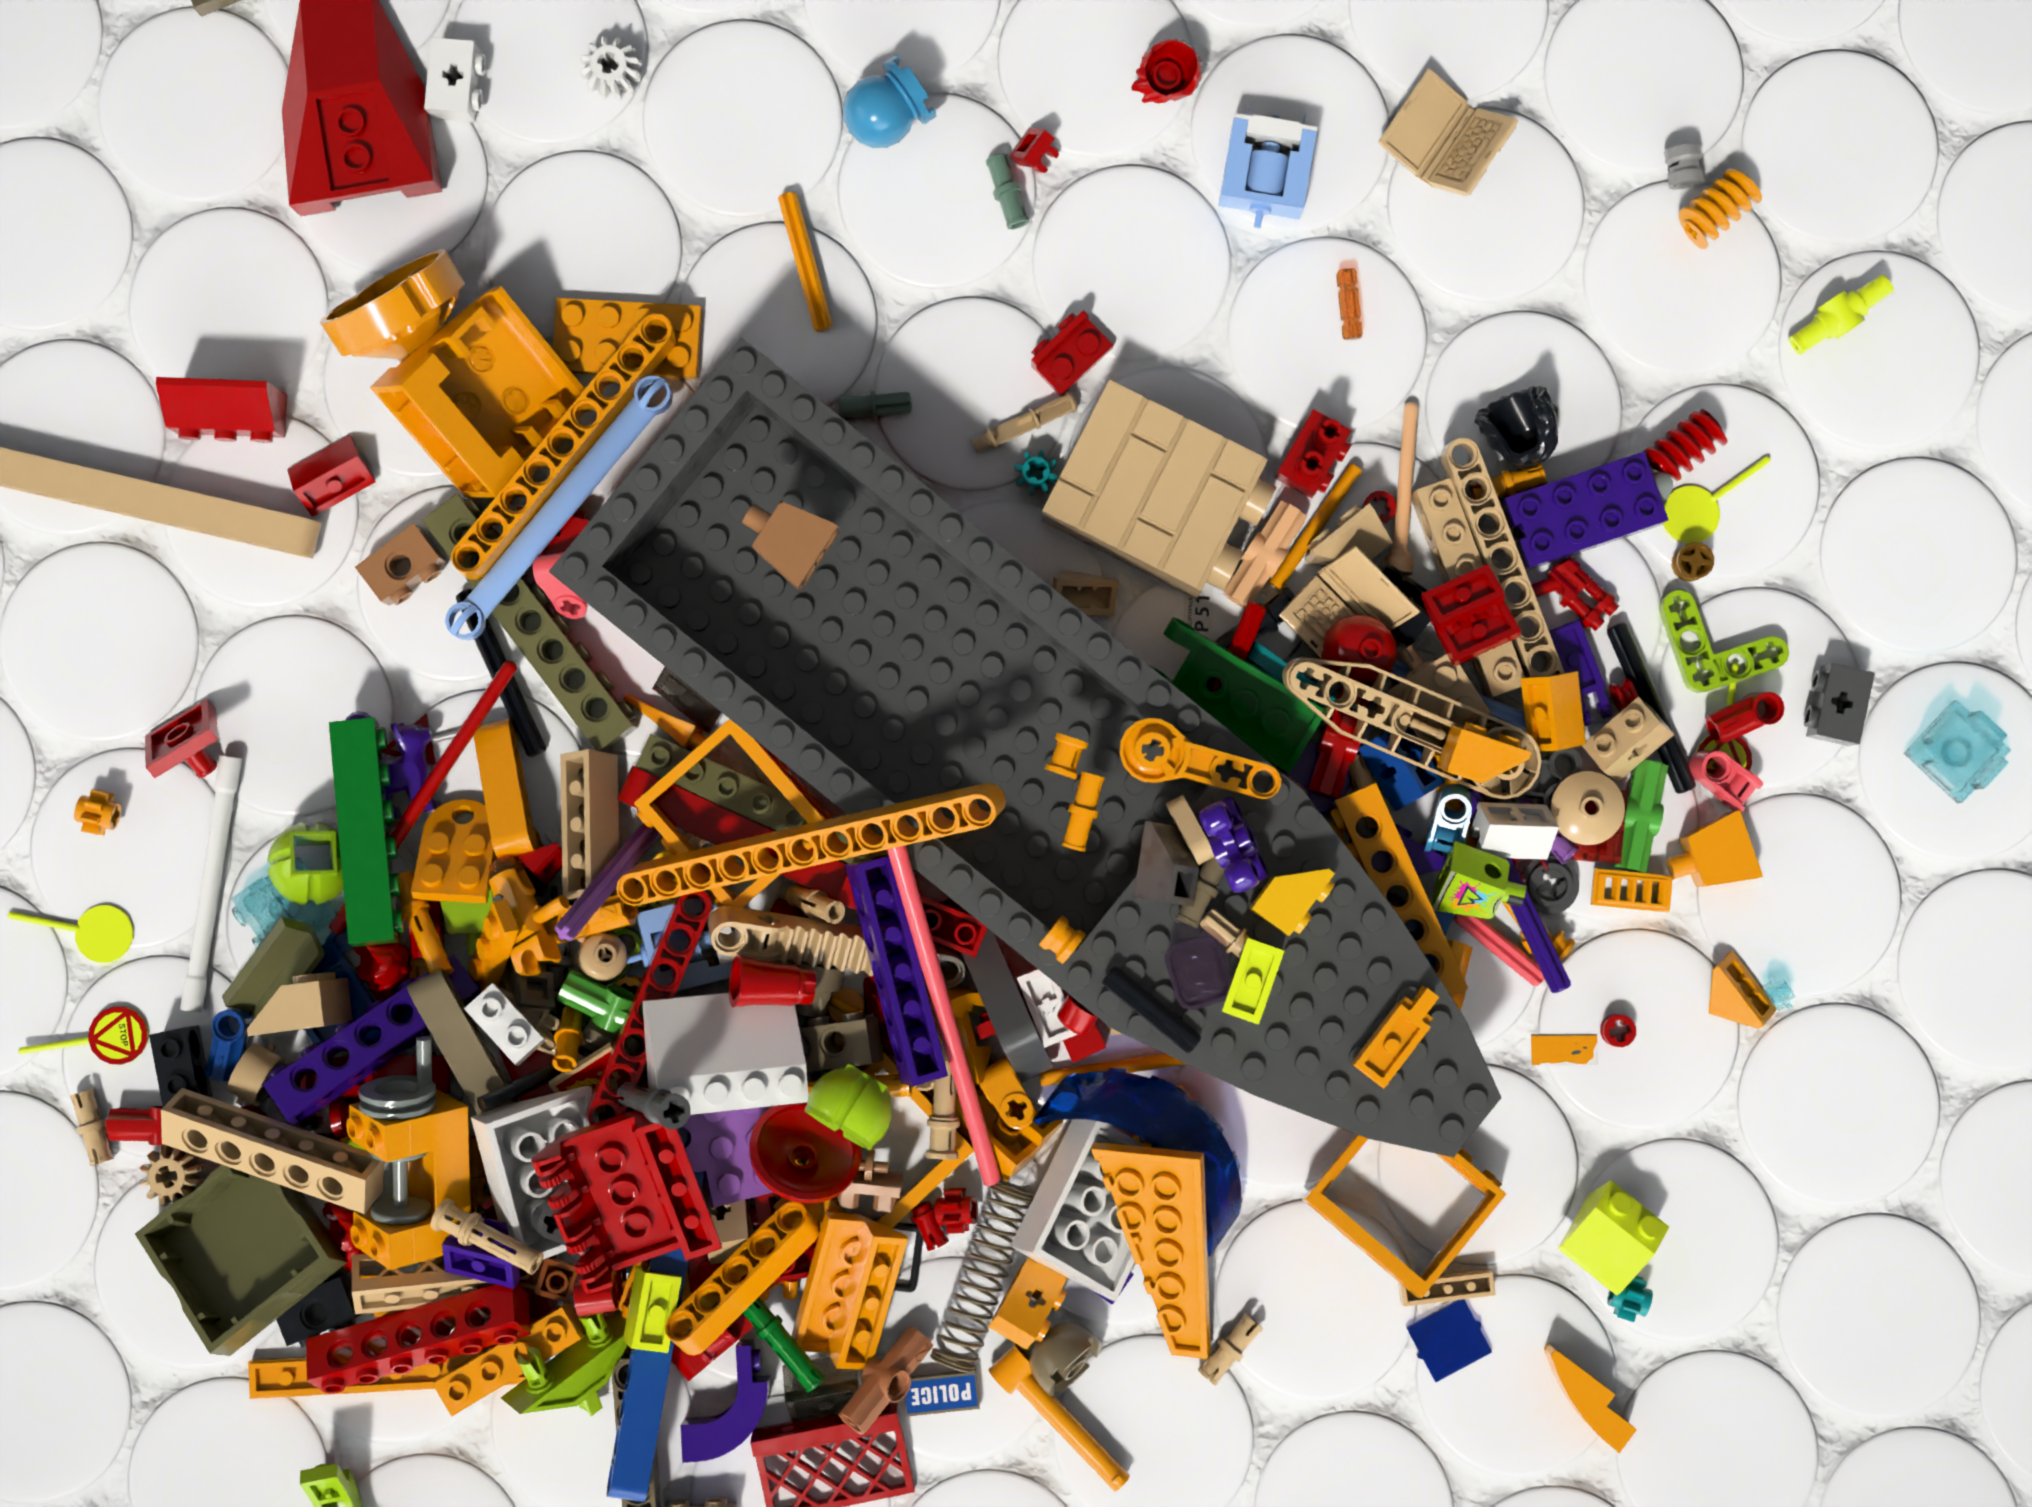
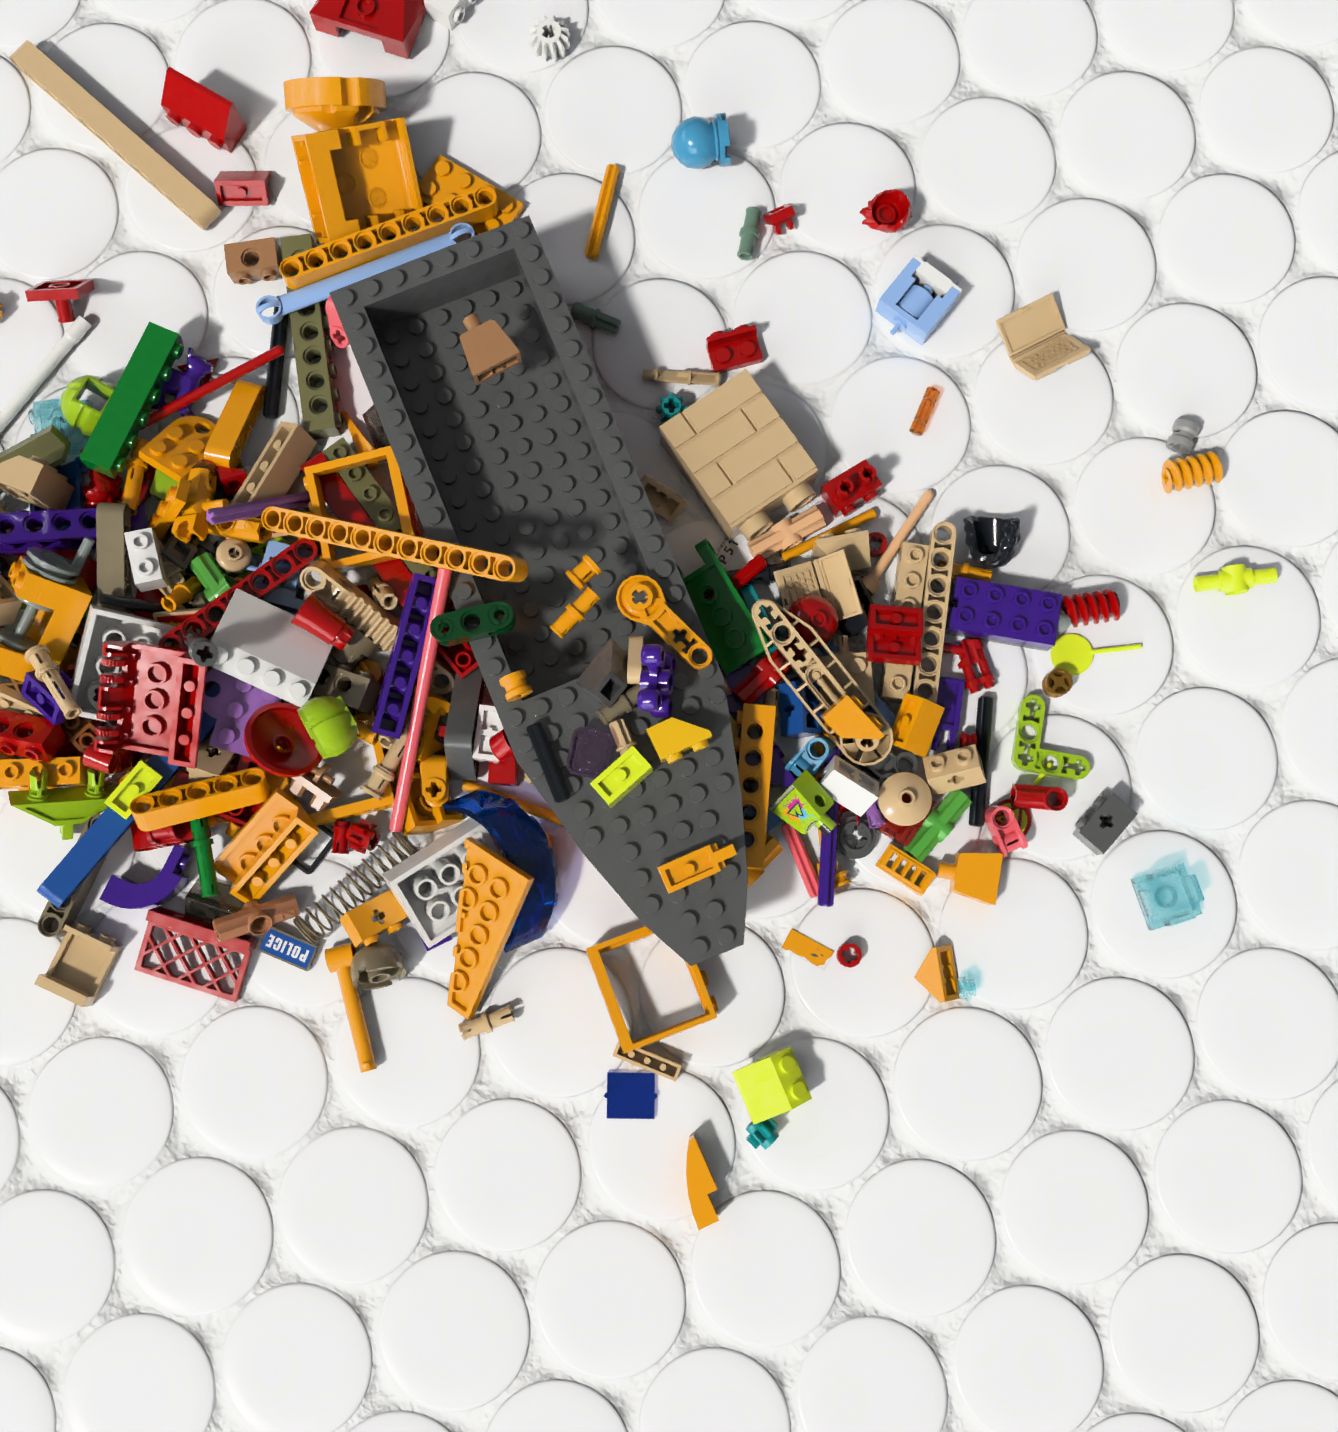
camera: 25 degrees right, 5 degrees down
none -> dark green piece [430,601,516,646]

